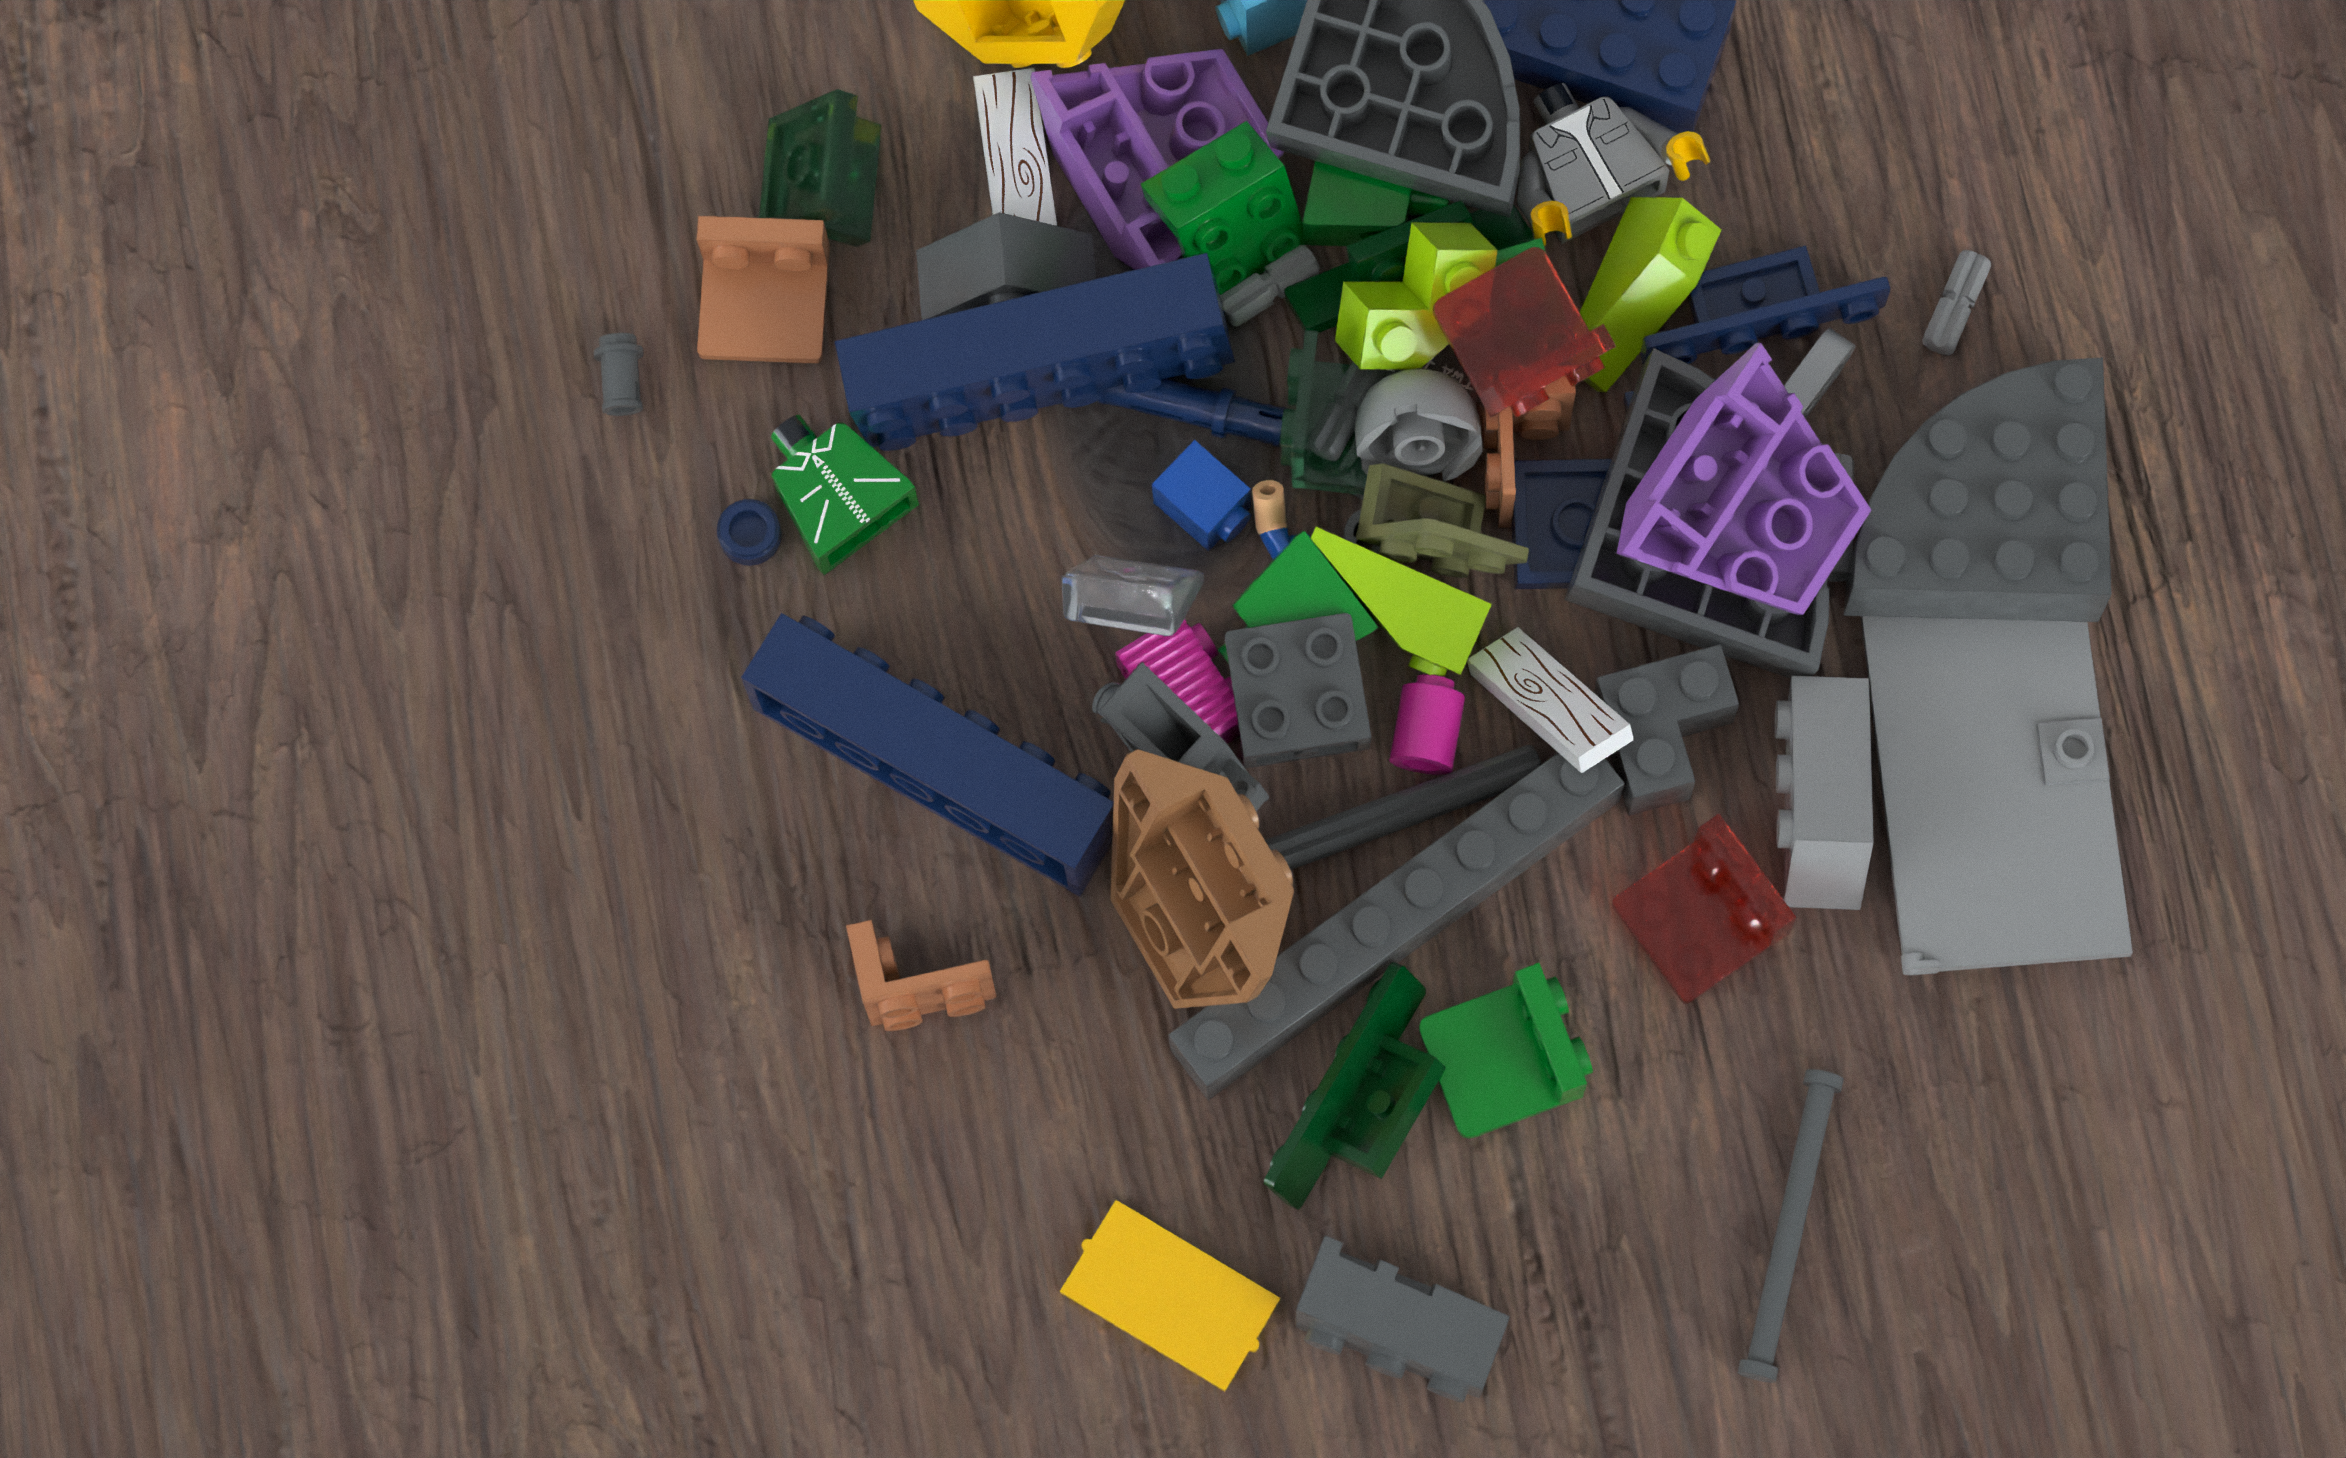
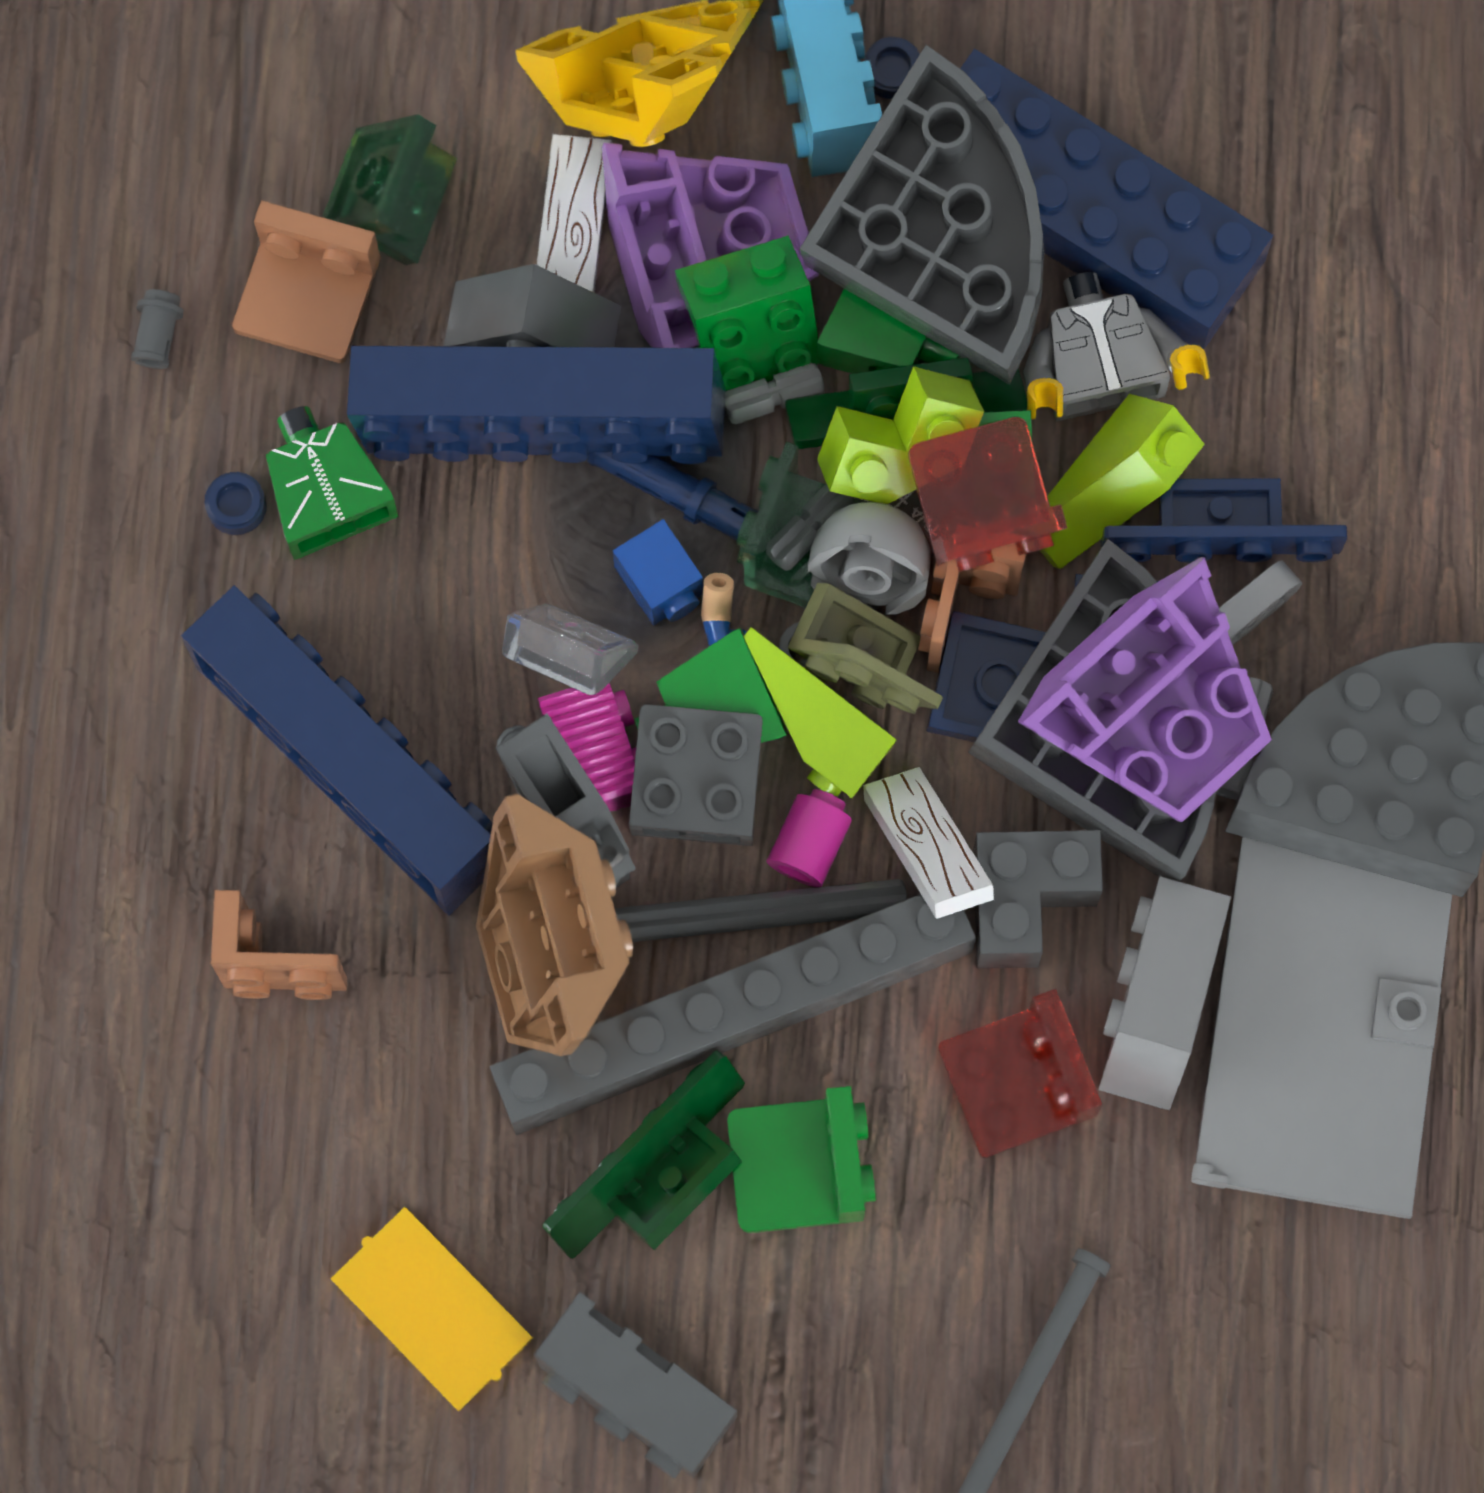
camera: 10 degrees right, 0 degrees up
light grey piece [1922,250,1991,356] -> none

